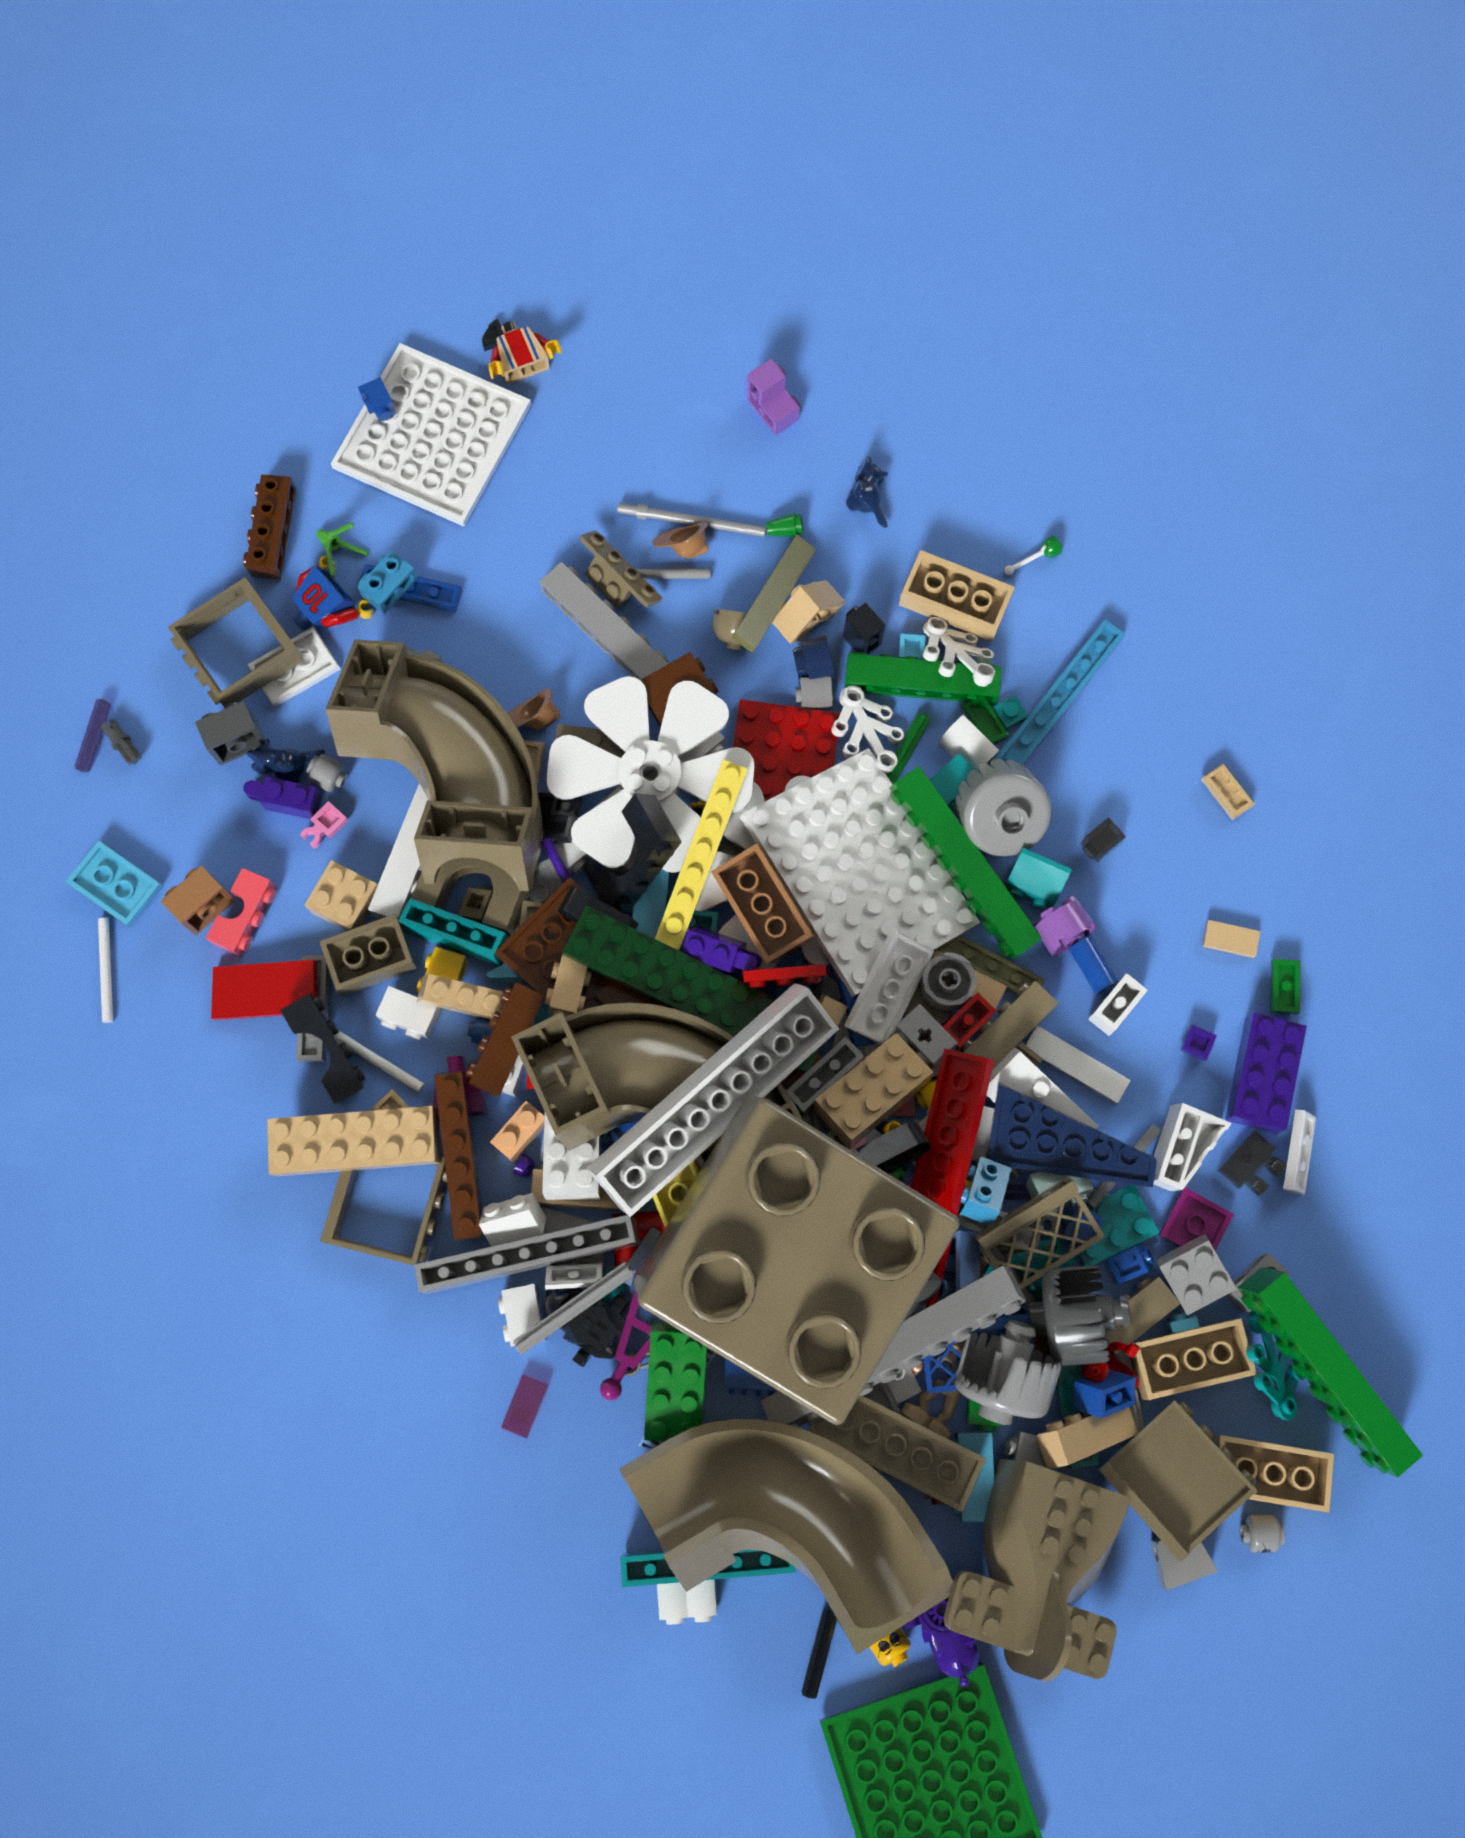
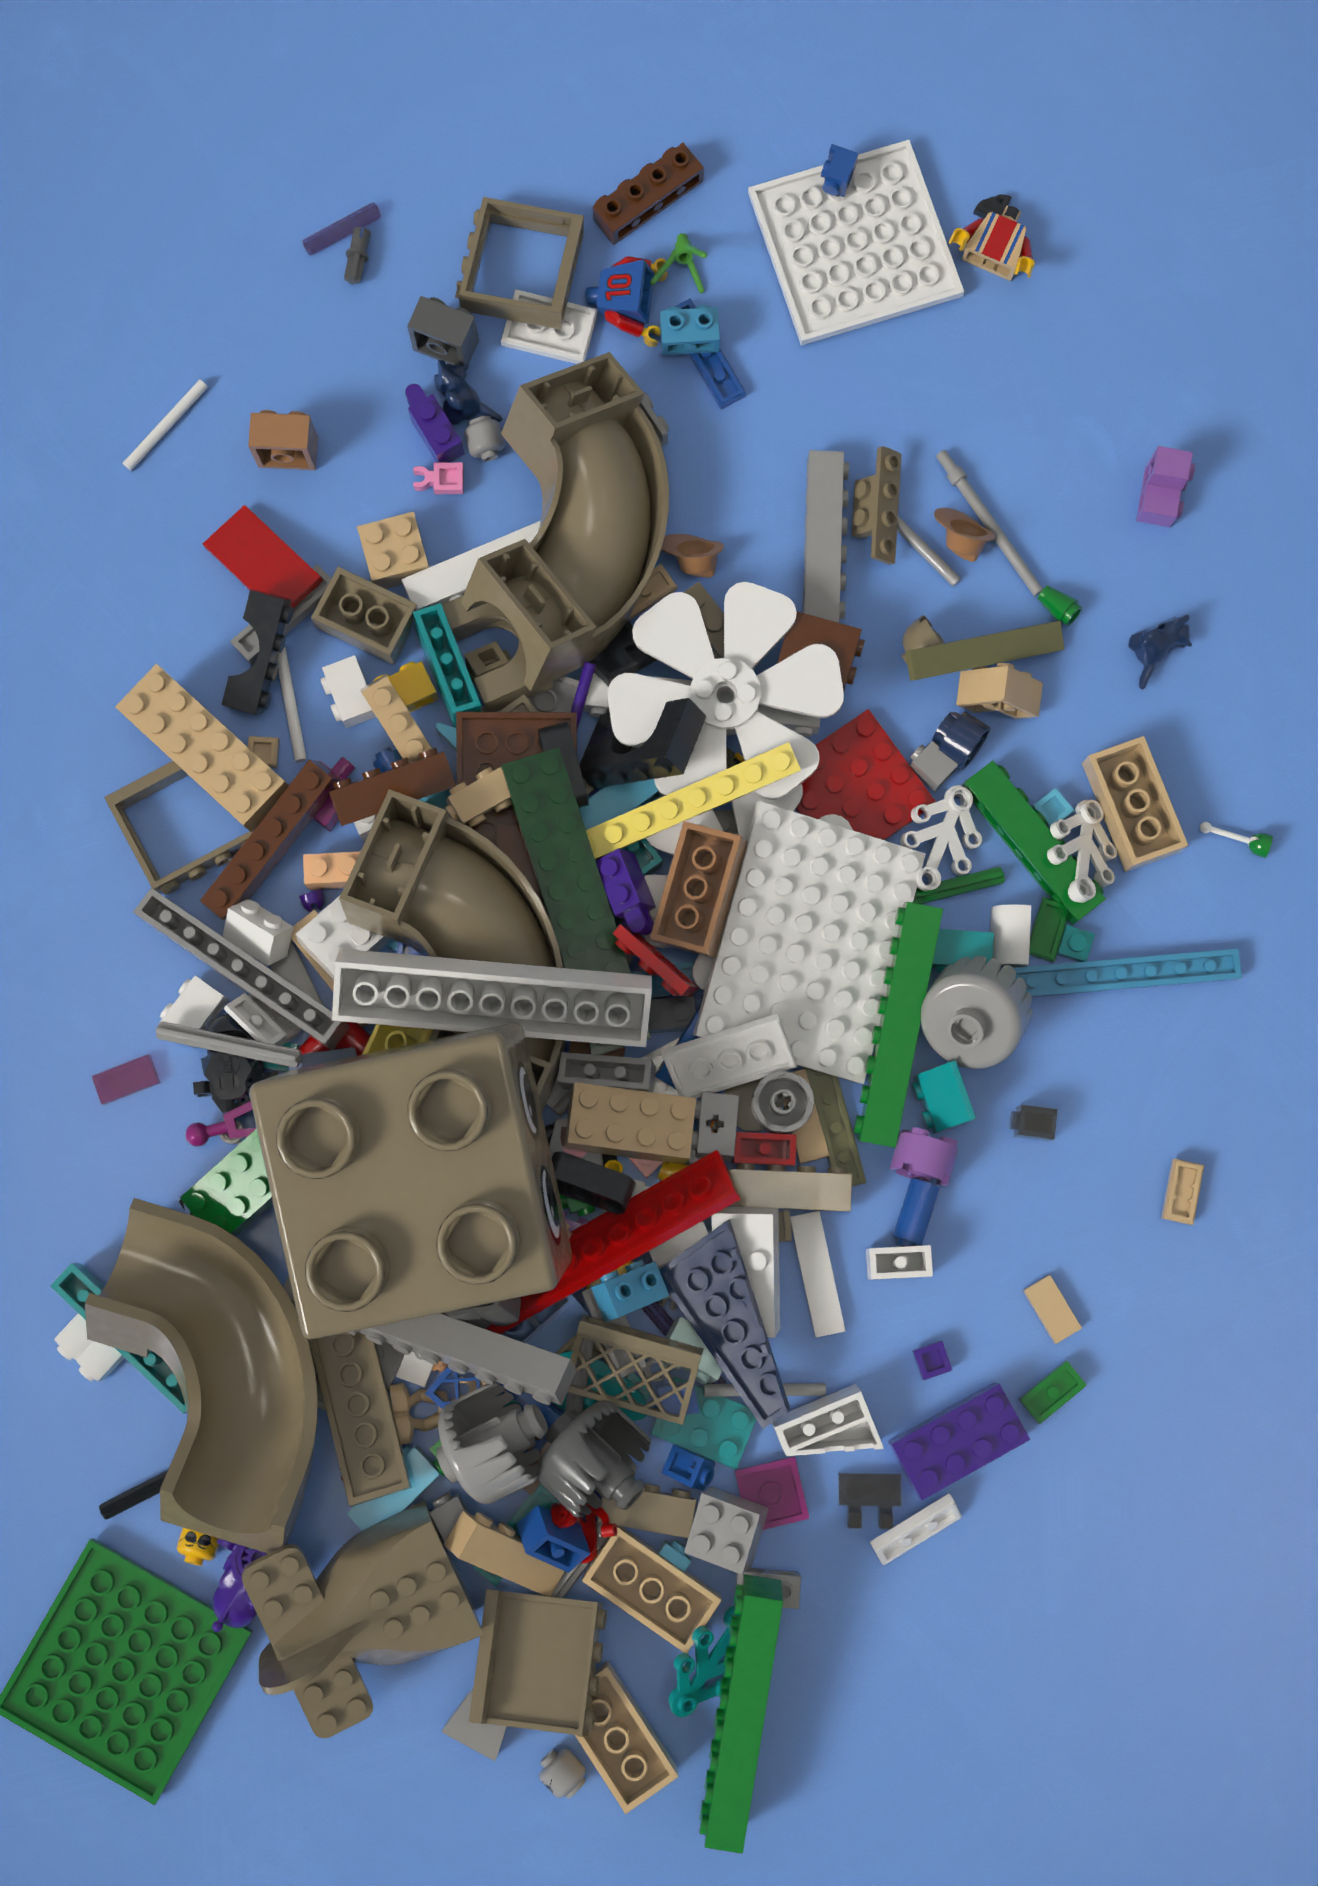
camera: 45 degrees right, 5 degrees up
medium azure plate [65,840,162,928] -> none
coral arch [206,868,276,957] -> none
tan tile [818,994,848,1027] -> none
black brick [843,602,885,654] -> none

